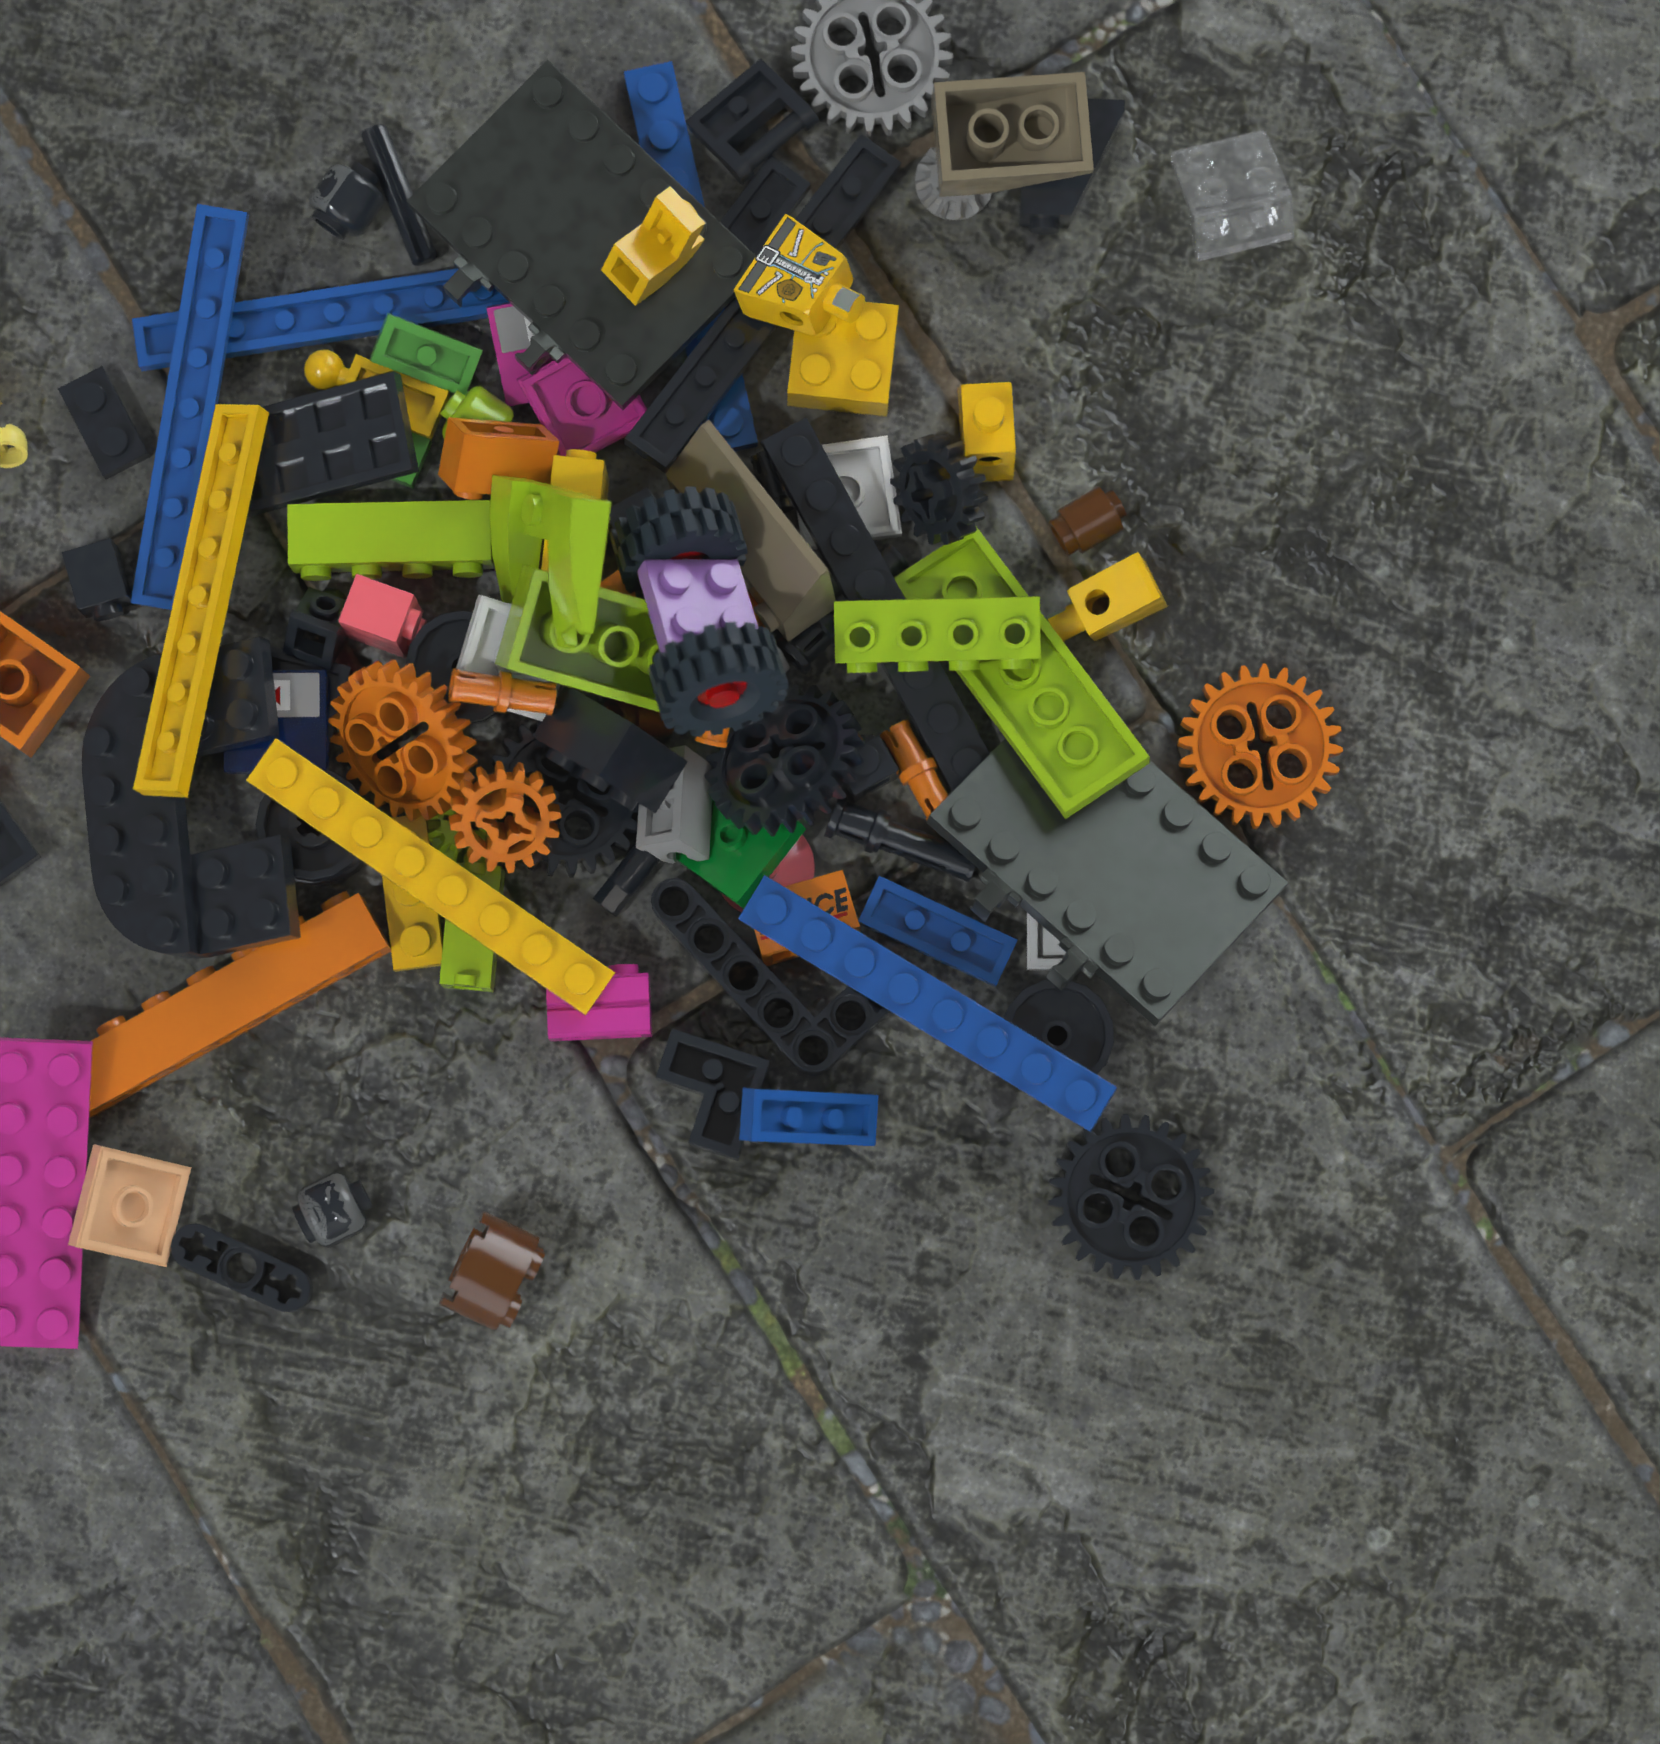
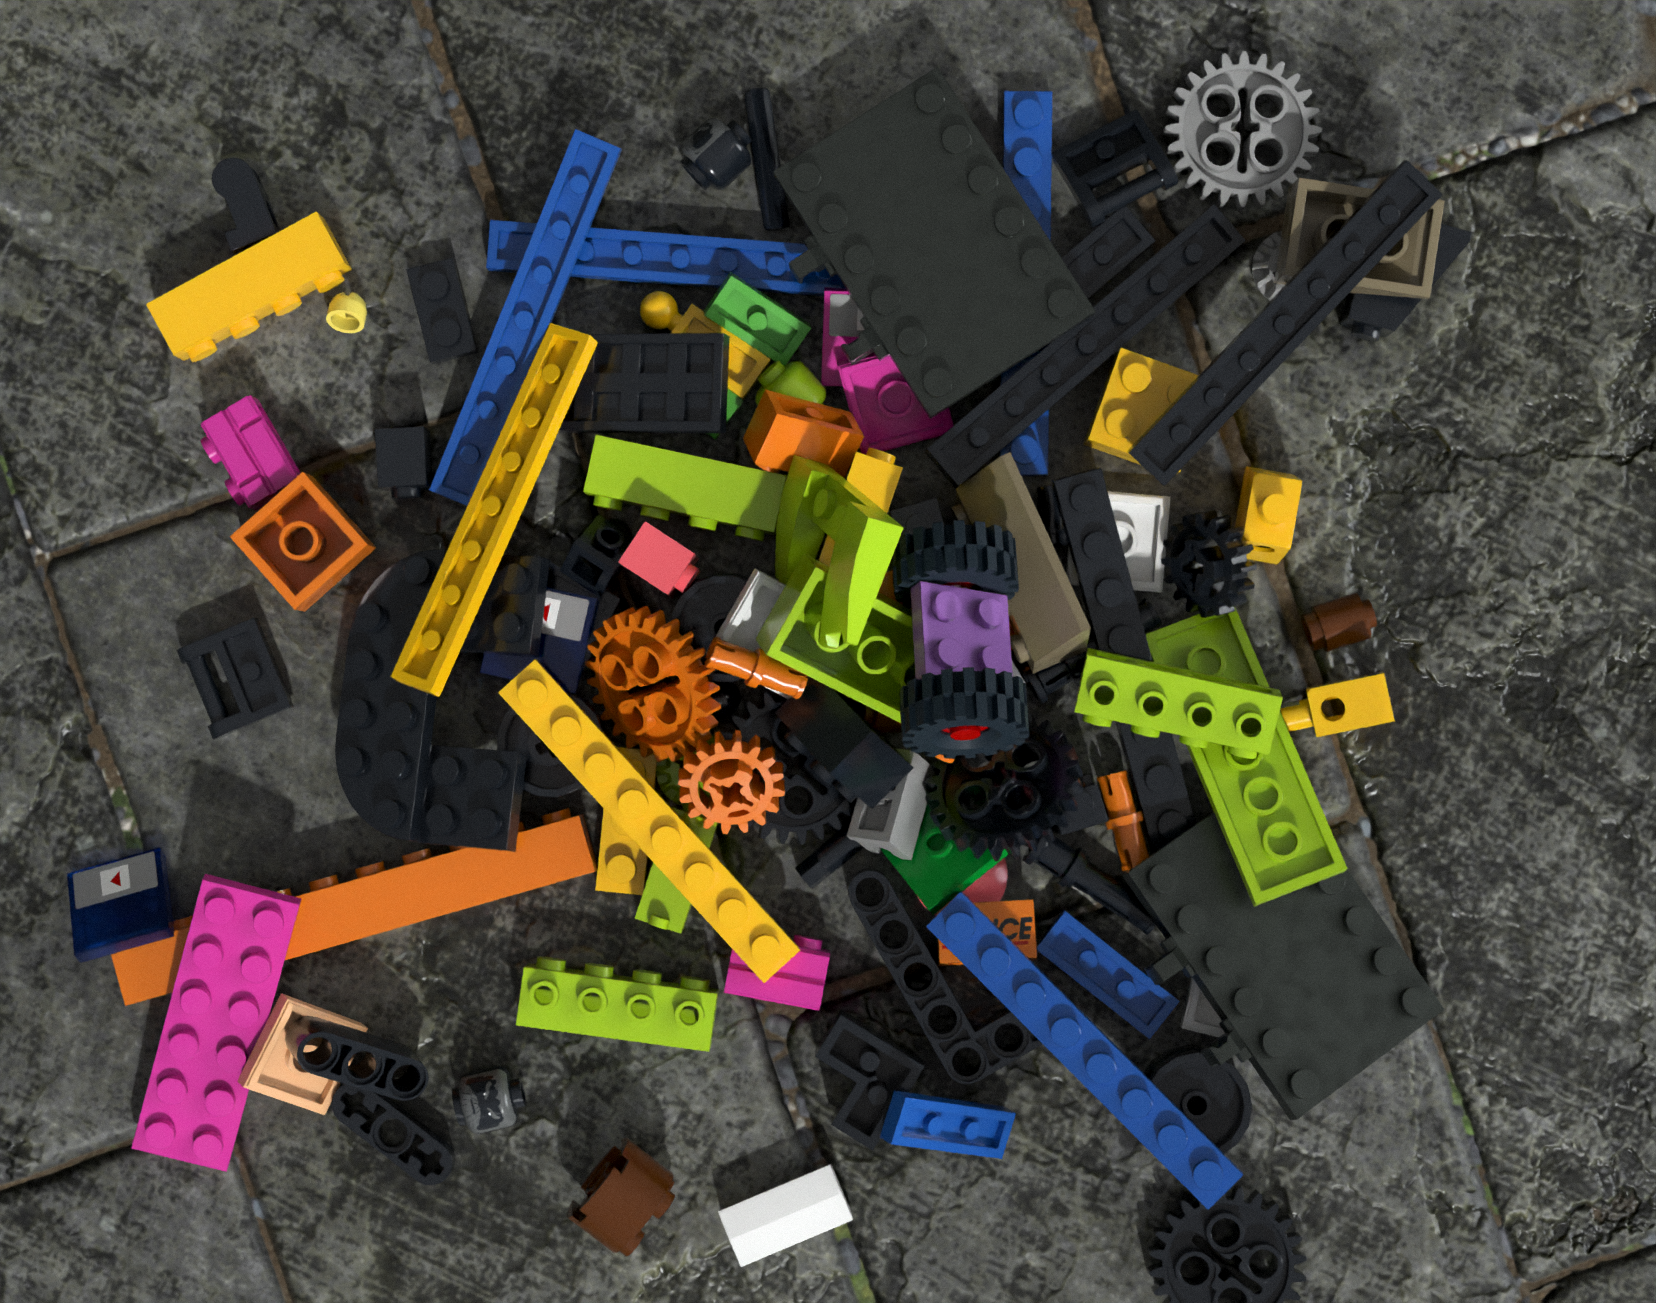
camera: 15 degrees right, 5 degrees up
yellow brick [601,187,705,306] -> none
yellow torso [733,214,865,335] -> none
clear bracket [1170,130,1294,262] -> none
orange gear [1177,664,1343,829] -> none
none -> black beam [285,1016,429,1101]
none -> lime brick [516,956,719,1052]
none -> black hinge [711,681,741,722]
none -> white piece [718,1164,853,1267]
none -> black plate [1127,160,1443,486]

